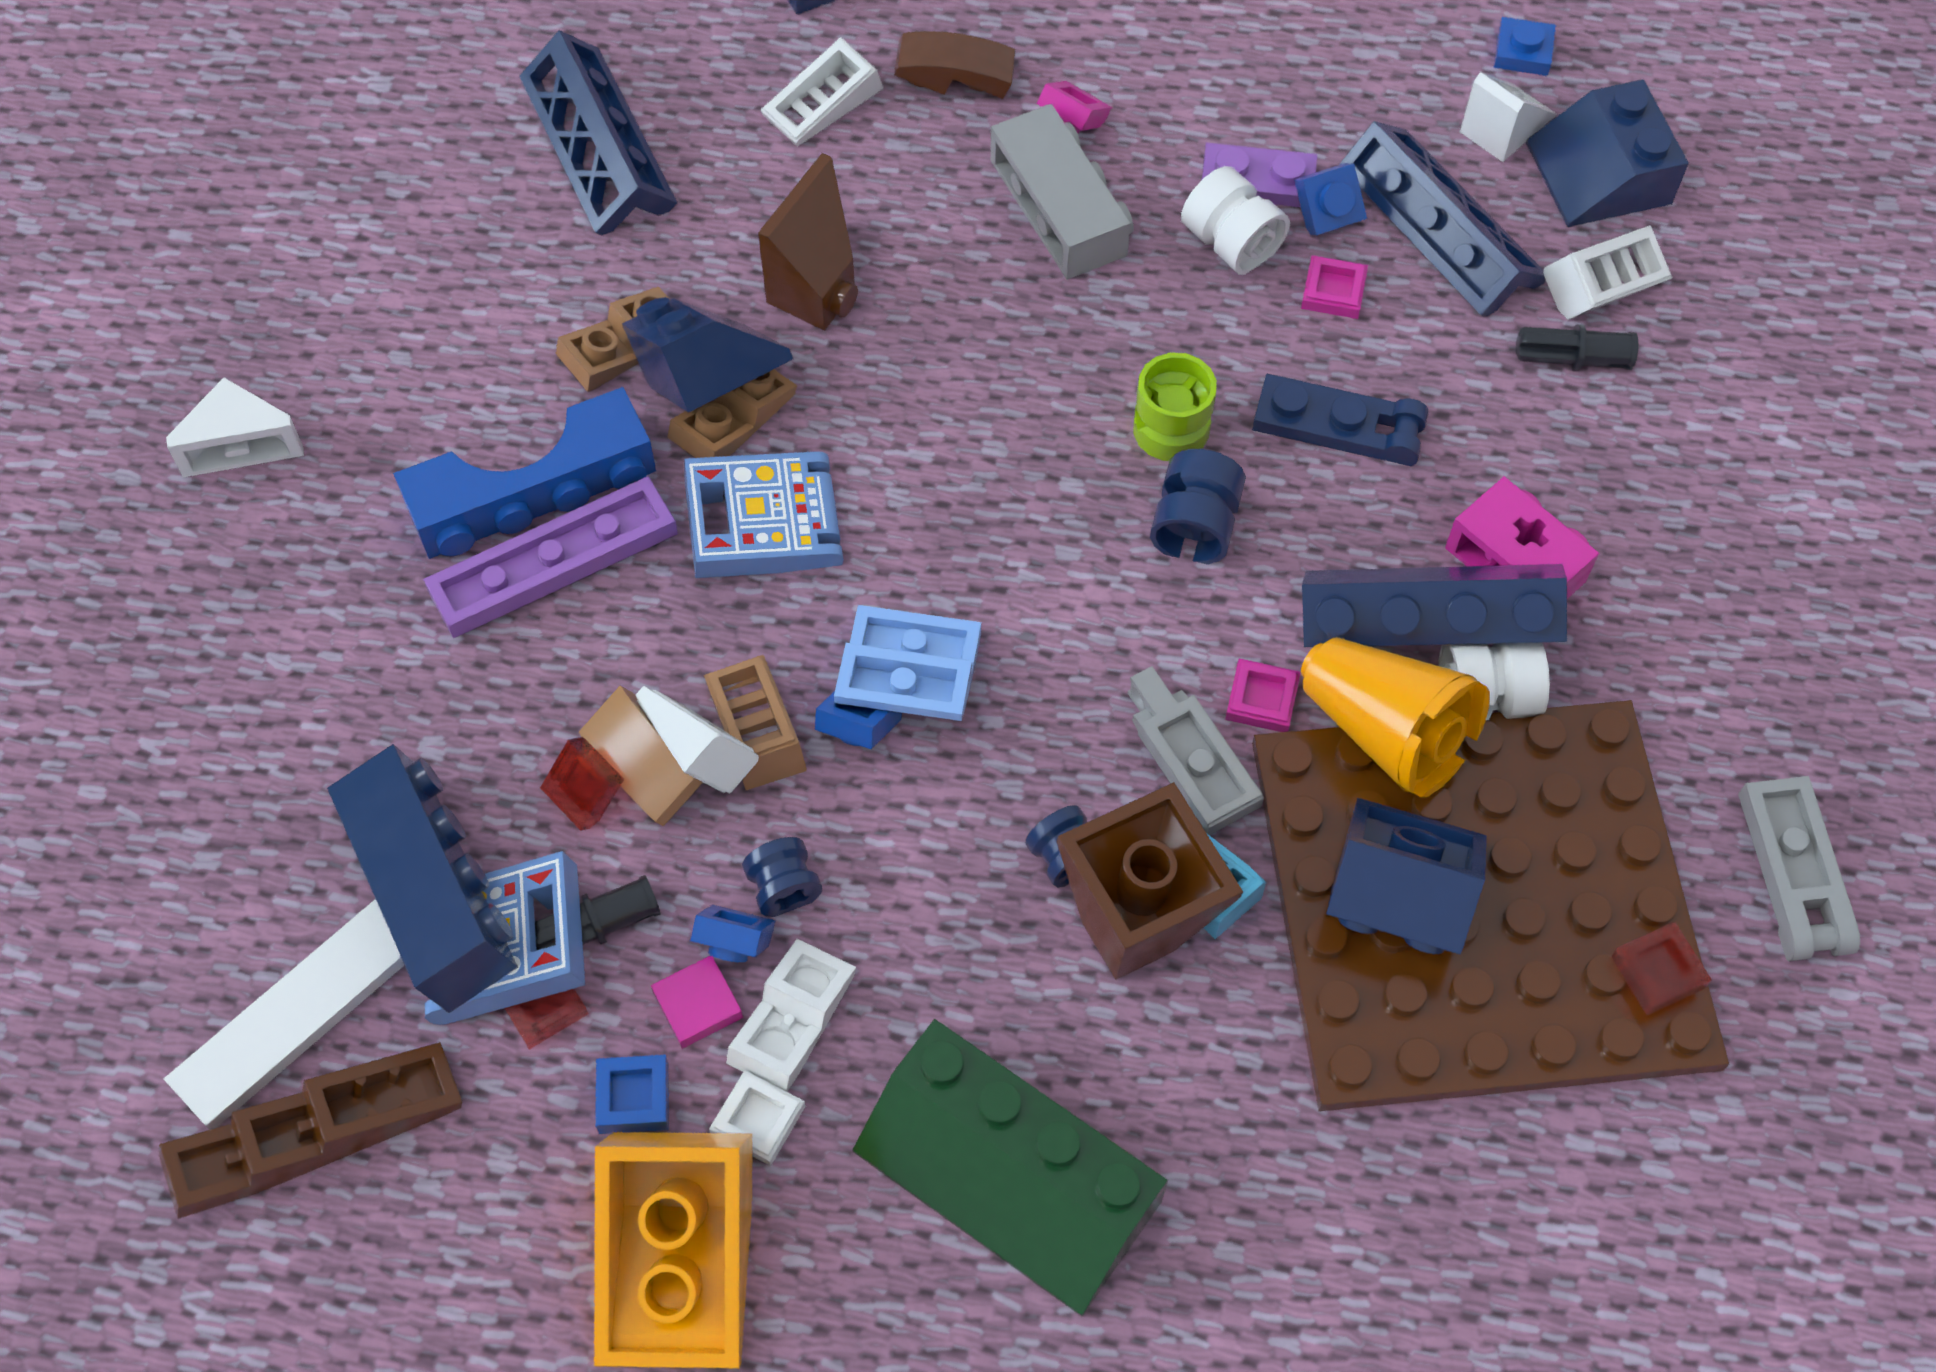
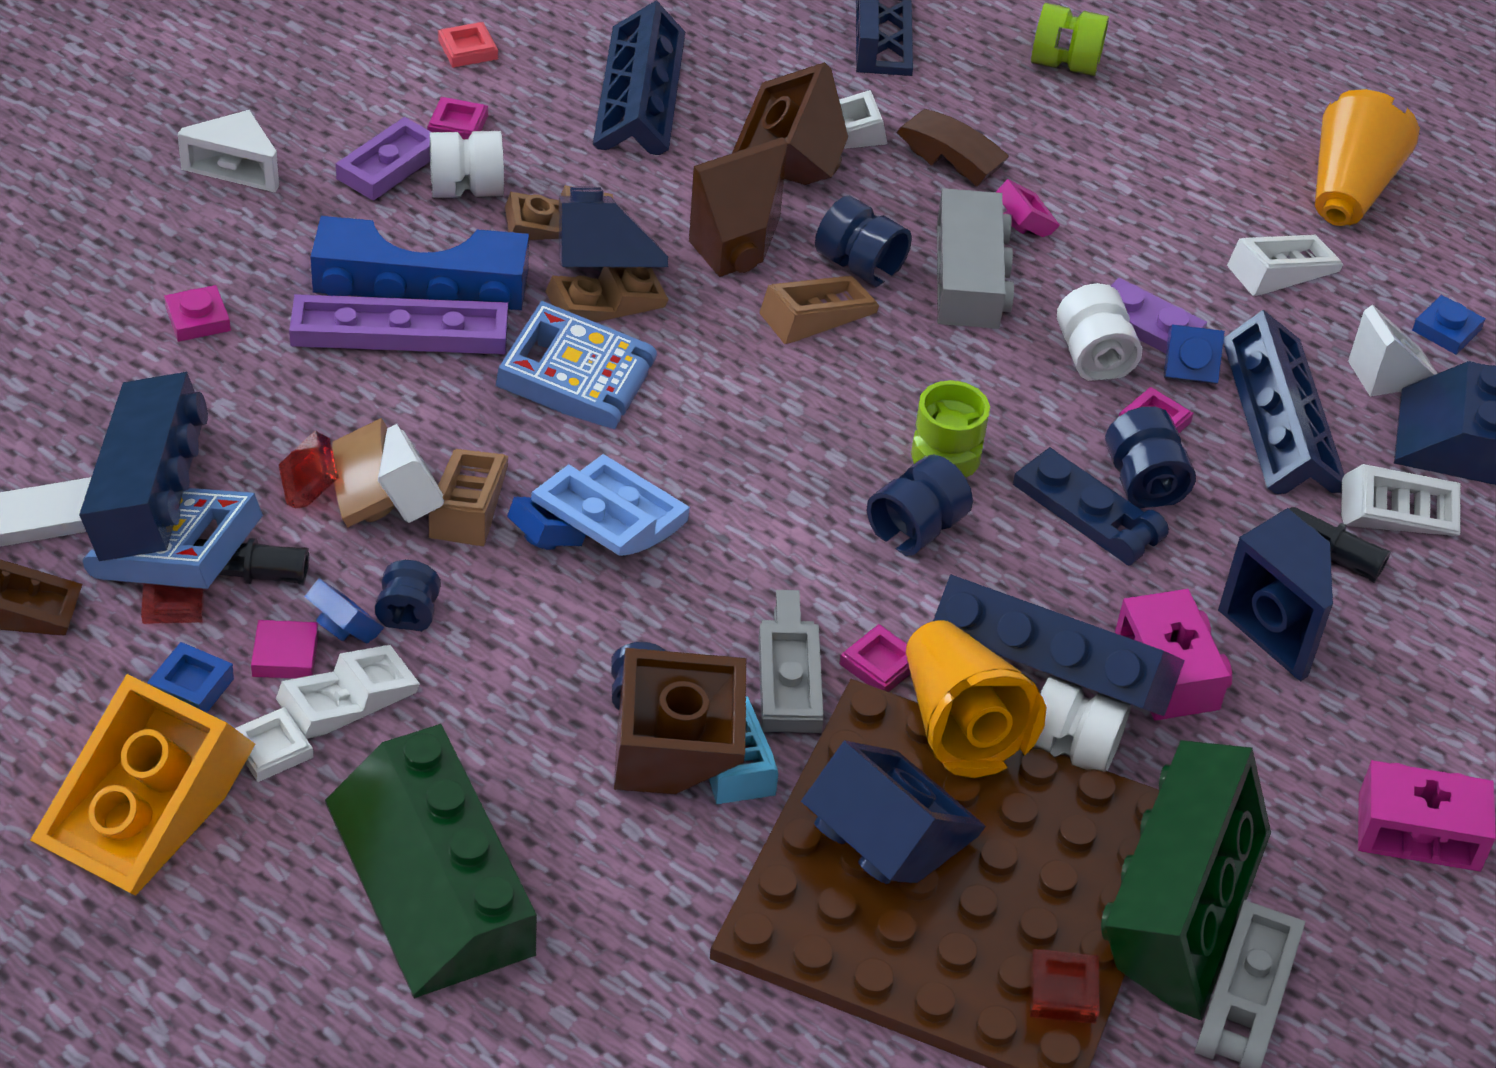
camera: 25 degrees right, 15 degrees down
none -> dark pink plate [164,285,231,342]
none -> medium lavender plate [336,117,432,201]
none -> dark pink tile [427,97,488,139]
none -> white wheel [430,131,504,198]
none -> coral tile [438,22,498,68]
none -> reddish brown slope [732,62,848,185]
none -> medium nougat slope [759,275,879,344]
none -> dark blue wheel [815,195,912,287]
none -> dark green slope [1101,740,1271,1021]
none -> dark blue wheel [1105,407,1196,509]
none -> dark blue slope [1218,508,1333,682]
none -> white slope [1227,235,1343,296]
none -> dark pink brick [1358,760,1496,872]

